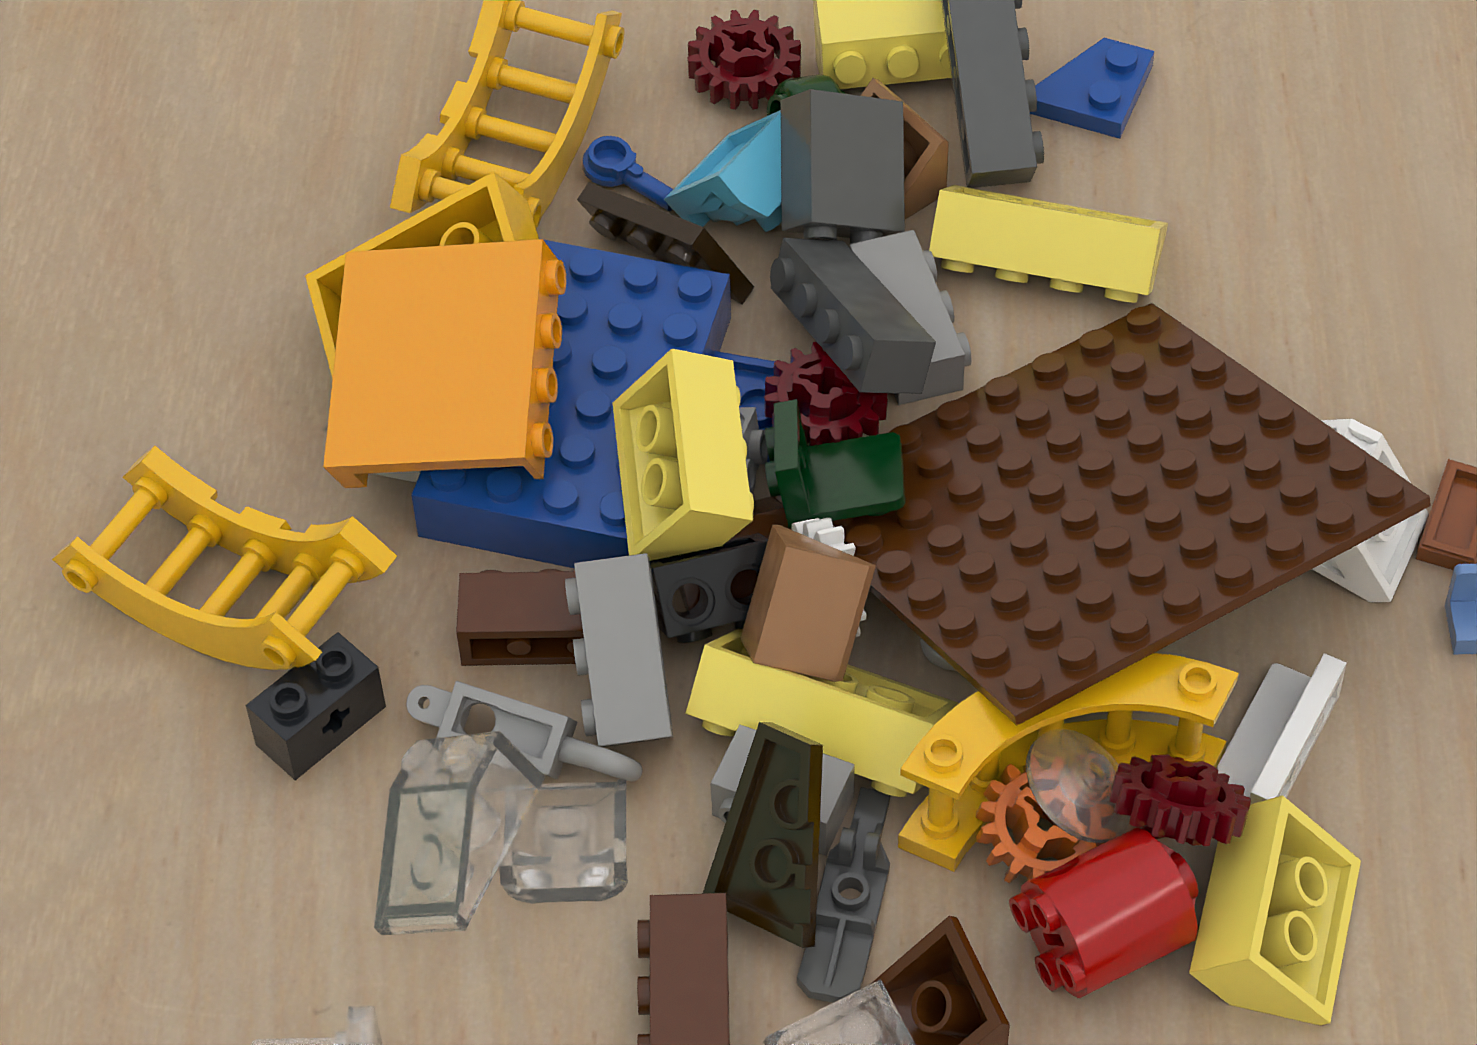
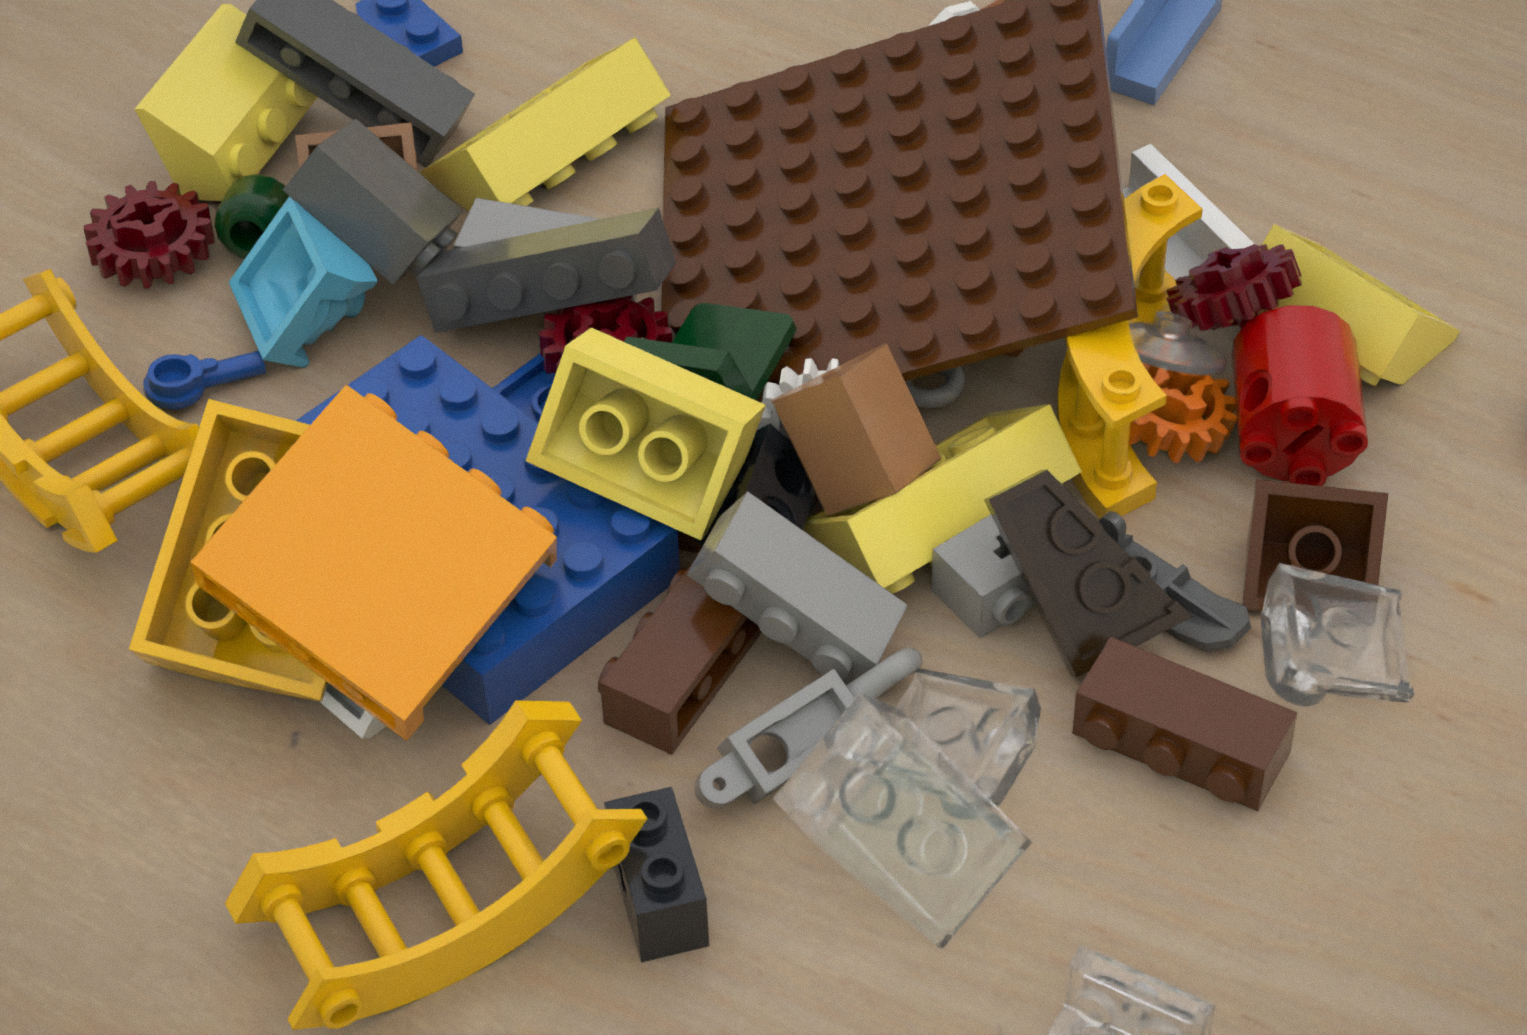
camera: 60 degrees left, 5 degrees down
dark brown wing [577,182,754,305] -> none

